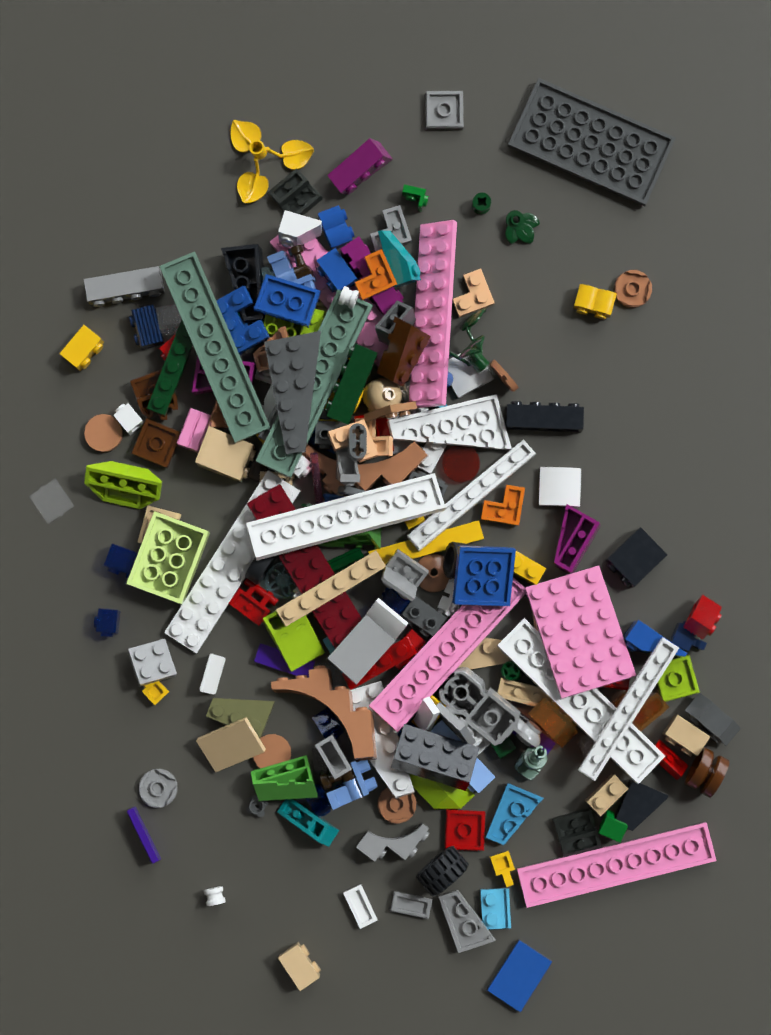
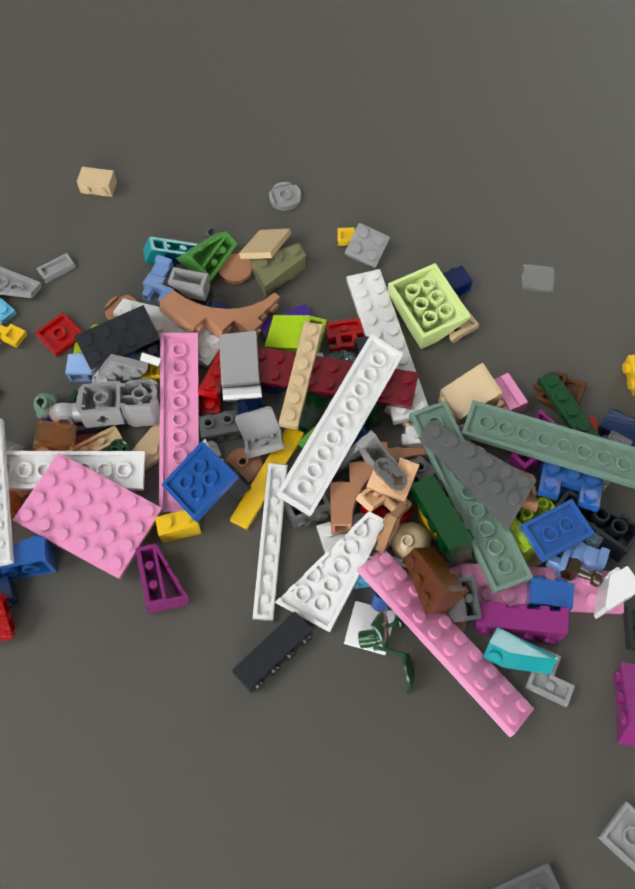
camera: 135 degrees right, 20 degrees down
nougat tile [84,414,123,453] -> none
lime wedge [84,461,162,509] -> none
clear blue brick [94,608,121,637] -> none
white brick [114,403,144,435] -> none
dark purple tile [127,806,161,863] -> none
reddish brown plate [132,418,181,469] -> none
white slope [199,654,226,694] -> none
white wheel [204,886,226,906] -> none
clear pink bar [310,452,323,504] -> none
blue brick [318,205,355,250] -> none
white wheel [338,286,359,309] -> none
white tile [343,884,378,929] -> none
orange plate [354,249,397,300] -> none
light grey arch [356,822,430,862] -> none
green bracket [402,184,429,212] -> none
black tyre [416,846,469,897] -> none
clear red tile [442,446,480,483] -> none
light nougat plate [452,269,495,318] -> none
dark green wheel [472,192,491,215] -> none
orange plate [481,485,525,526] -> none
dark azure wing [485,783,544,845] -> none
nougat tile [489,360,519,392] -> none
dark green plate [505,210,540,244] -> none
white slope [539,467,581,507] -> none
yellow brick [573,284,617,320] -> none
black brick [606,527,667,588] -> none
nougat tile [614,270,652,308] -> none

